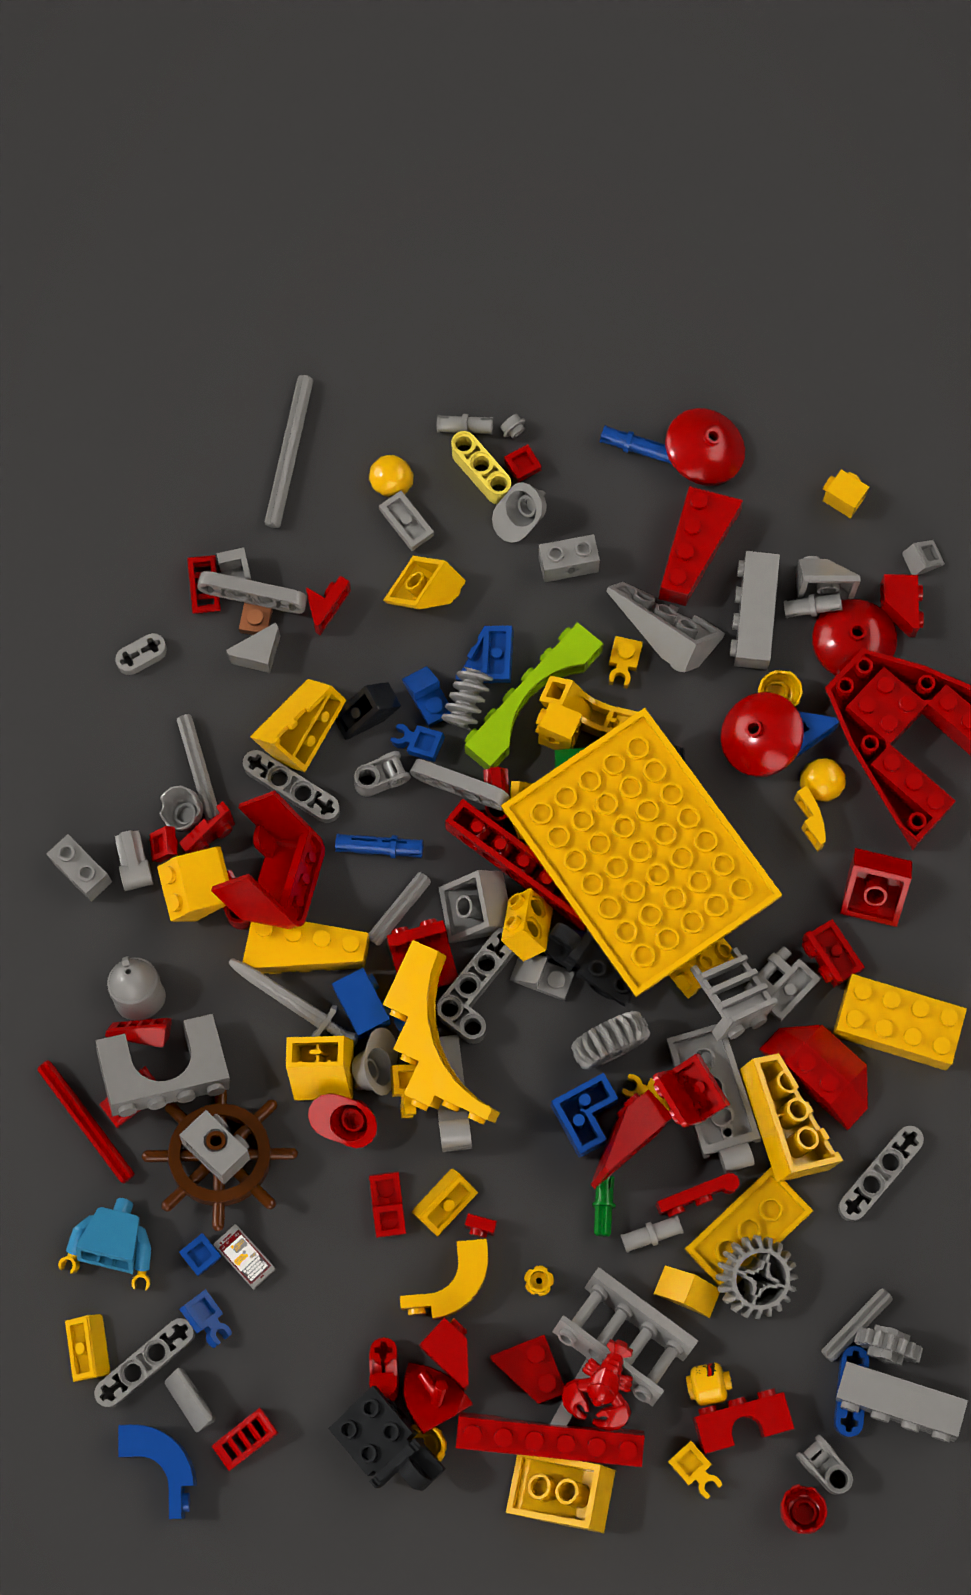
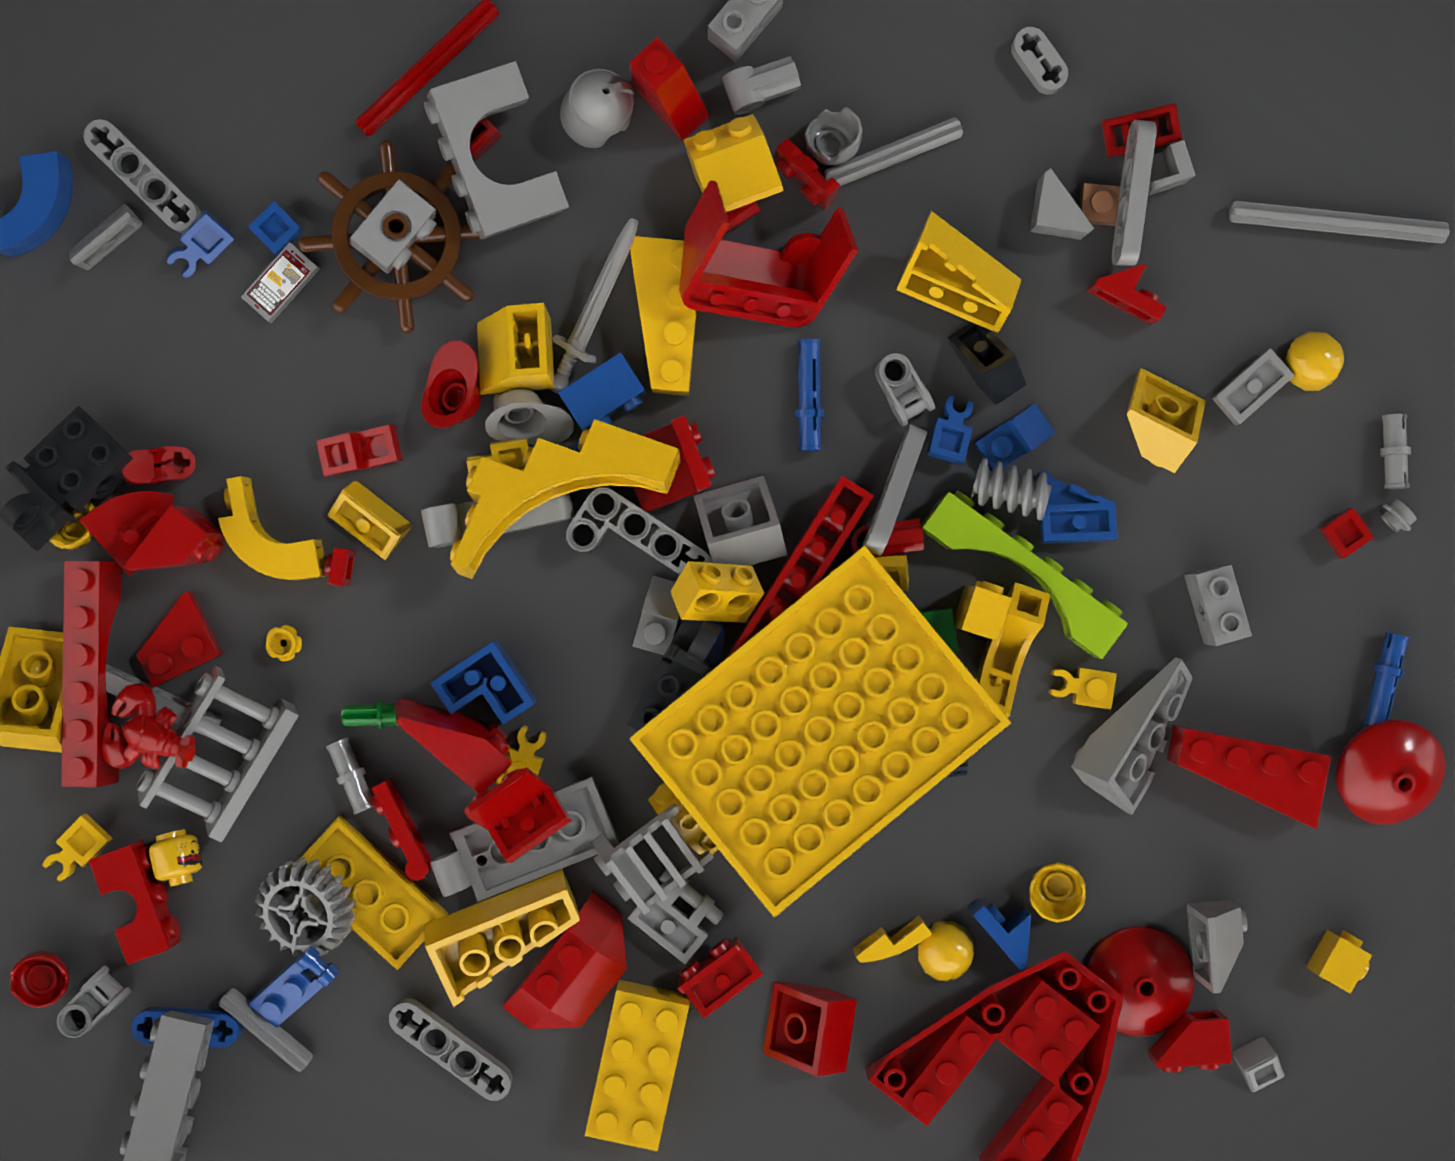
camera: 85 degrees right, 15 degrees up
dark azure torso [58,1198,151,1291] -> none
yellow slope [65,1314,110,1382] -> none
red slope [105,1018,172,1048] -> none
red plate [149,826,178,862] -> none
red slope [211,1408,279,1472] -> none
light grey beam [243,750,340,823] -> none
light grey axle [369,872,431,946] -> none
light yellow beam [451,431,511,505] -> none
light grey piece [492,482,547,543] -> none
light grey gear [571,1011,650,1070] -> none
yellow slope [654,1265,720,1318] -> none
red dish [721,692,804,777] -> none
light grey brick [729,551,780,670] -> none
light grey pin [784,593,843,618] -> none
light grey gear [854,1324,923,1366] -> none
none -> blue plate [248,945,340,1028]
none -> red slope [629,37,710,142]

